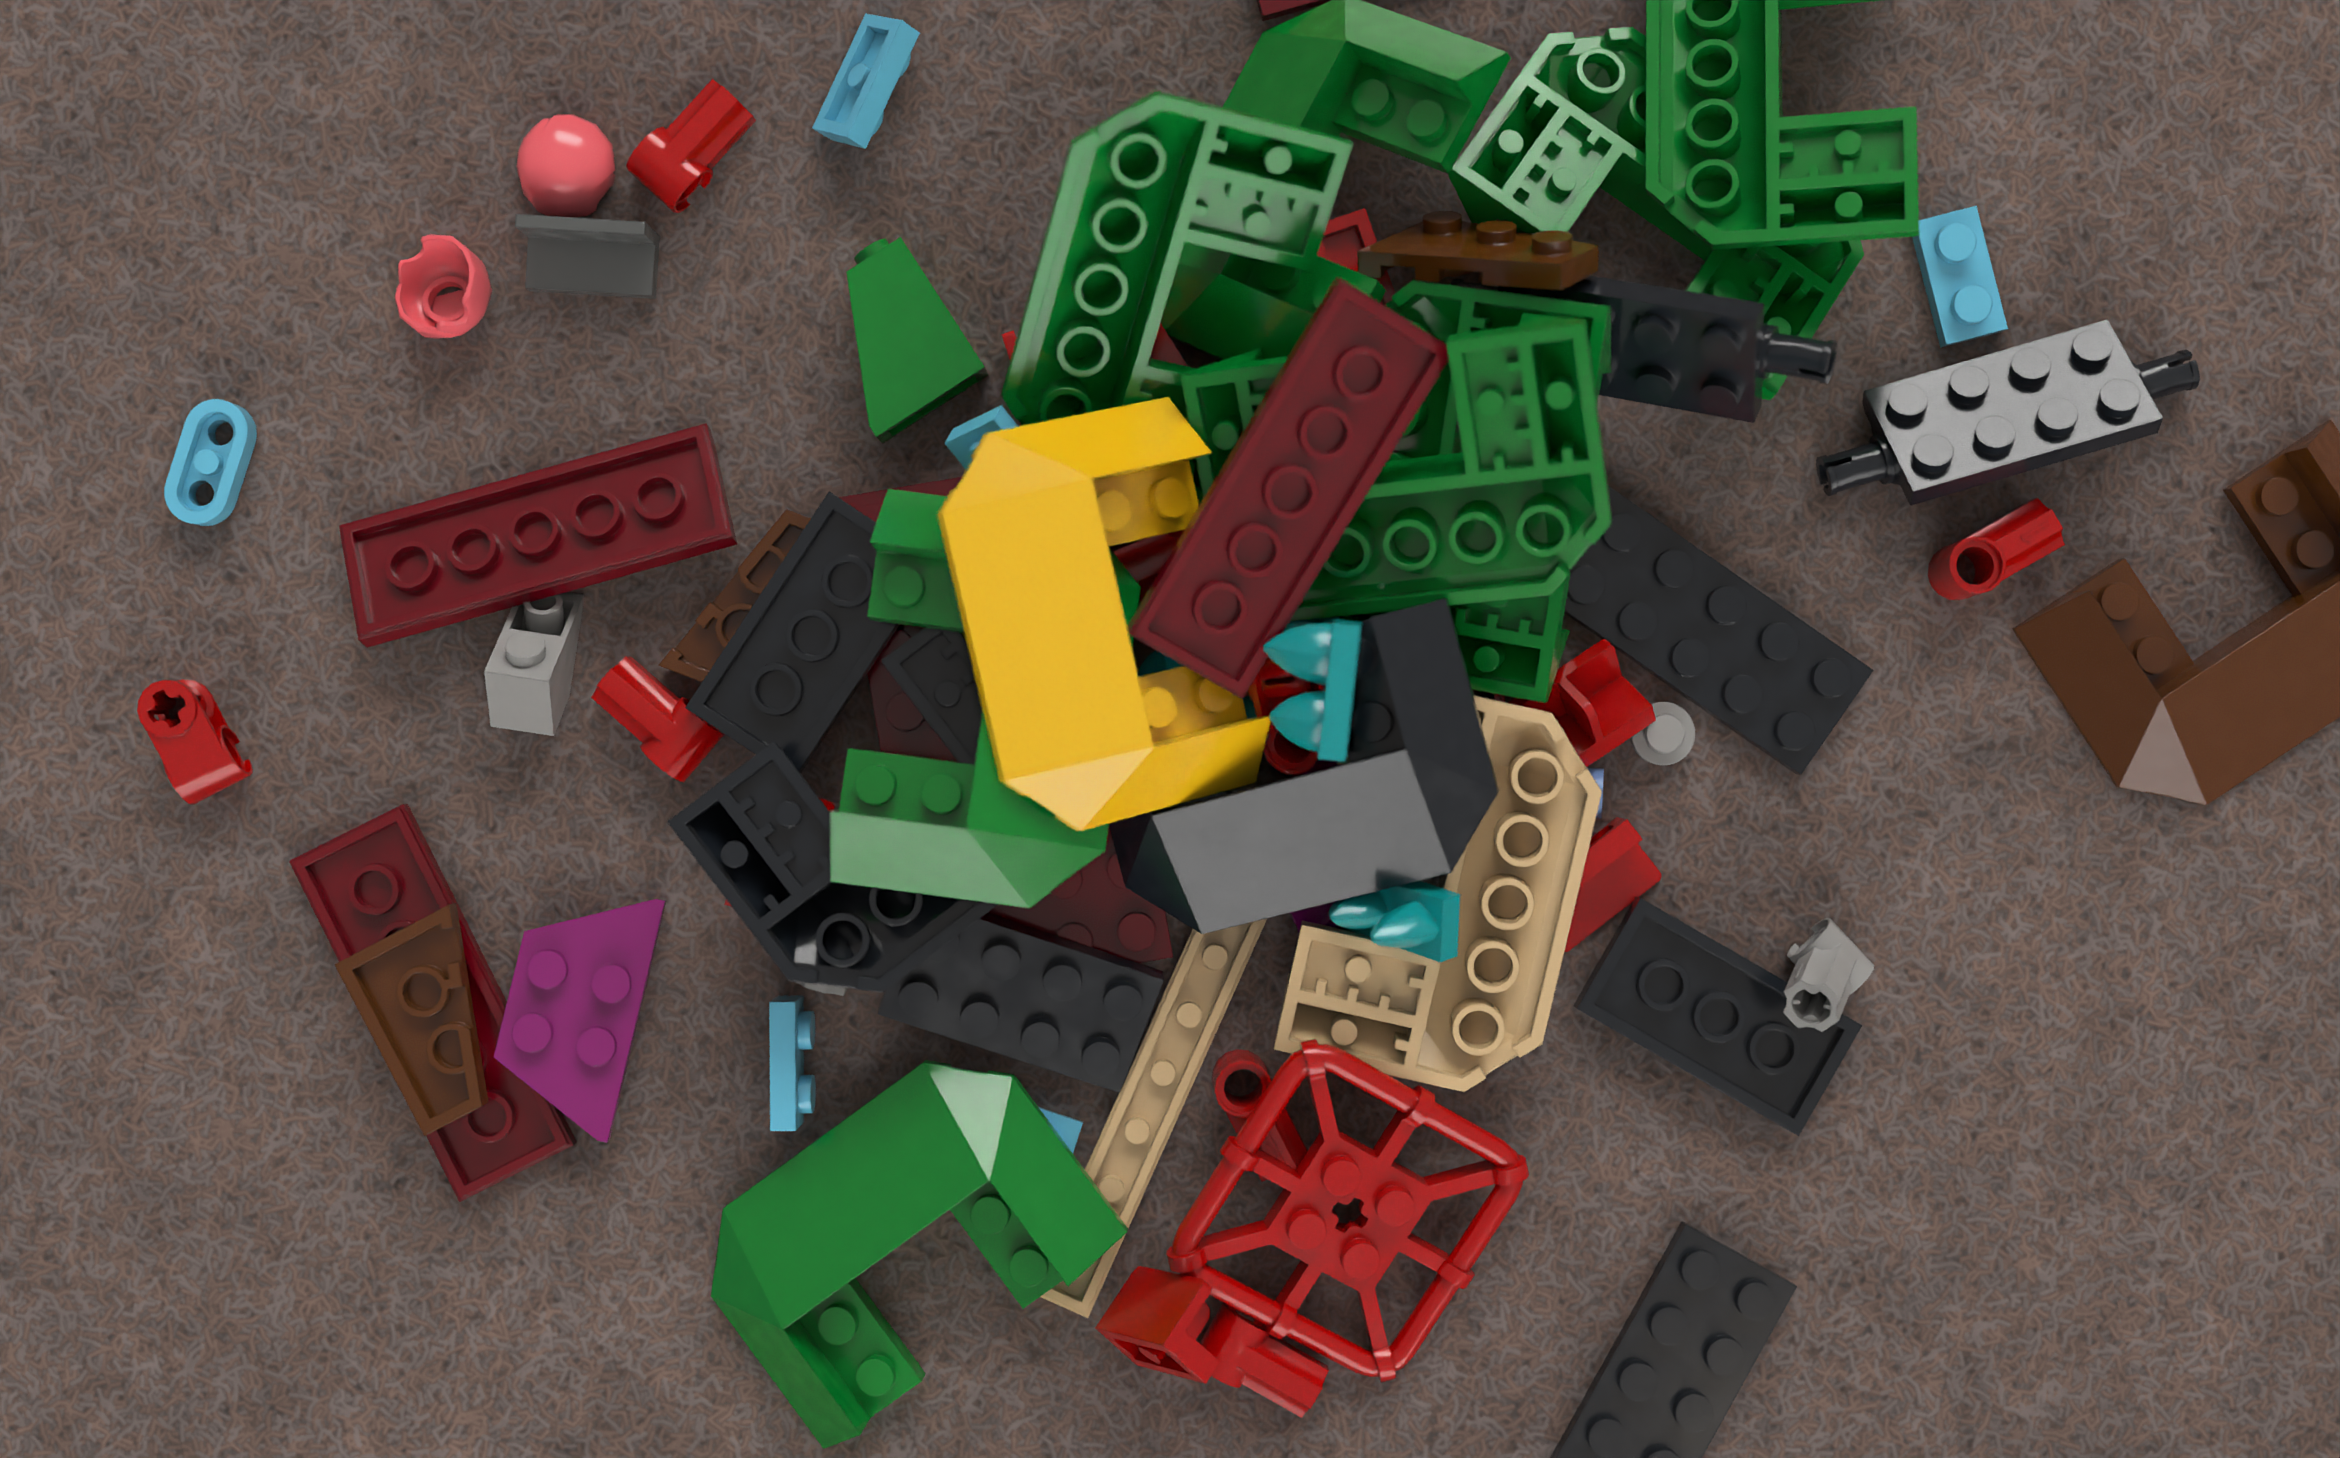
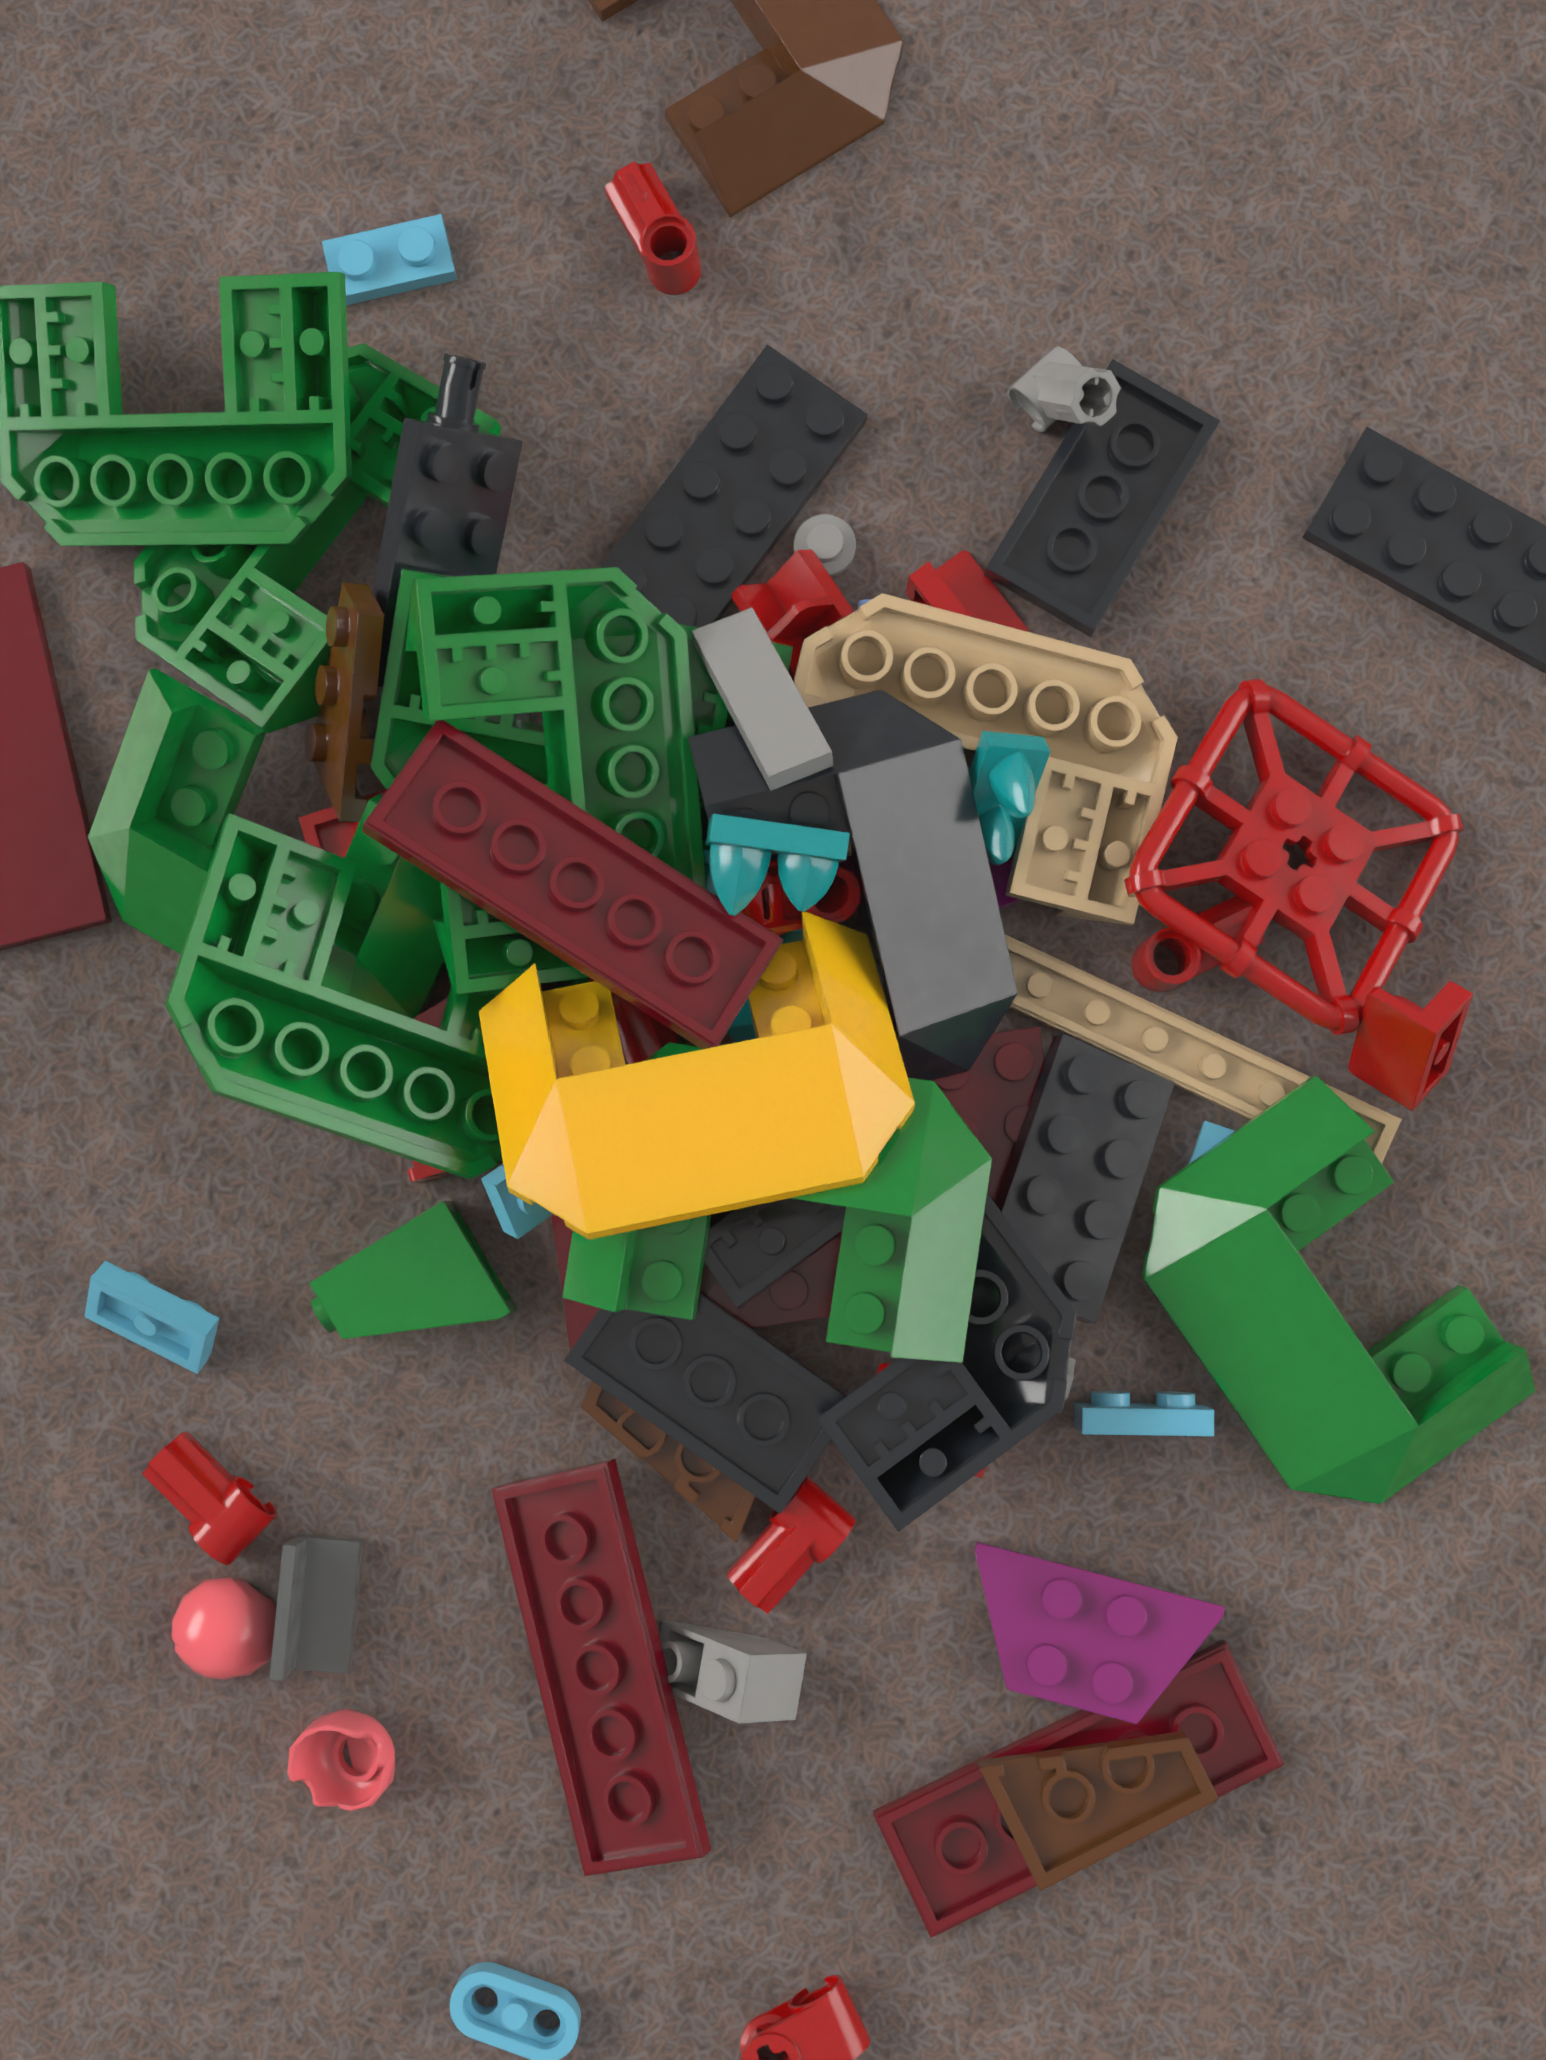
camera: 80 degrees left, 5 degrees down
red piece [1200,1303,1329,1418] -> none
plate [1816,319,2200,506] -> none
none -> light grey tile [692,608,833,791]

